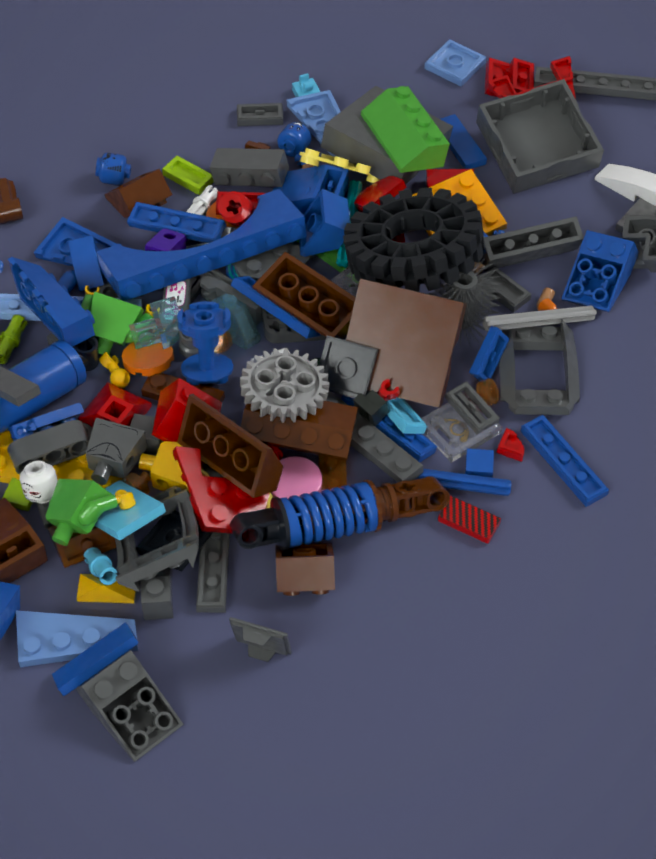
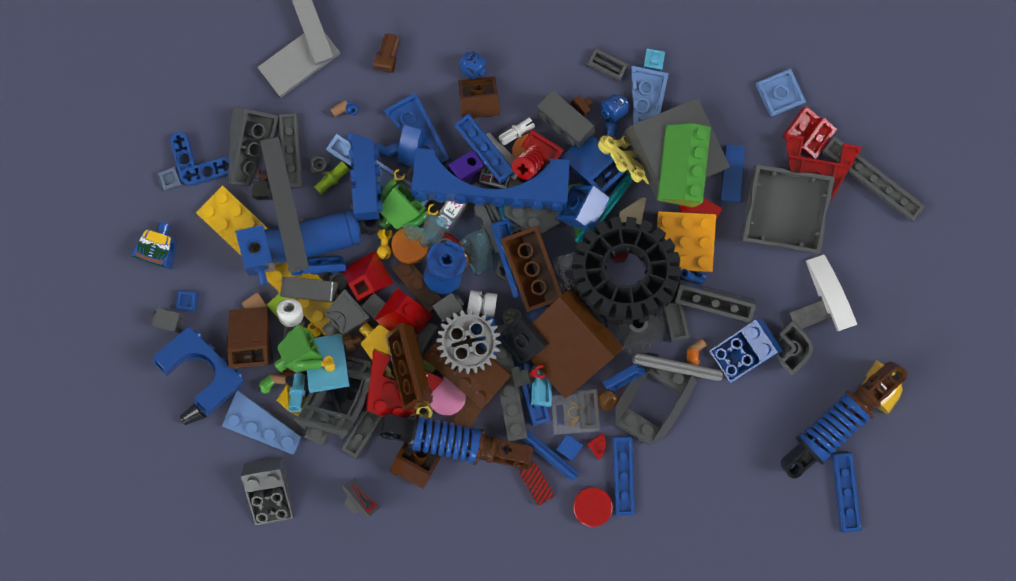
camera: 30 degrees right, 30 degrees up
blue tile [52,622,139,696] -> none
lime tile [162,156,214,196] -> none
red slope [354,176,407,213] -> none
none -> arm [259,374,287,394]
none -> dark grey brick [433,293,465,324]
none -> red tile [573,487,613,527]

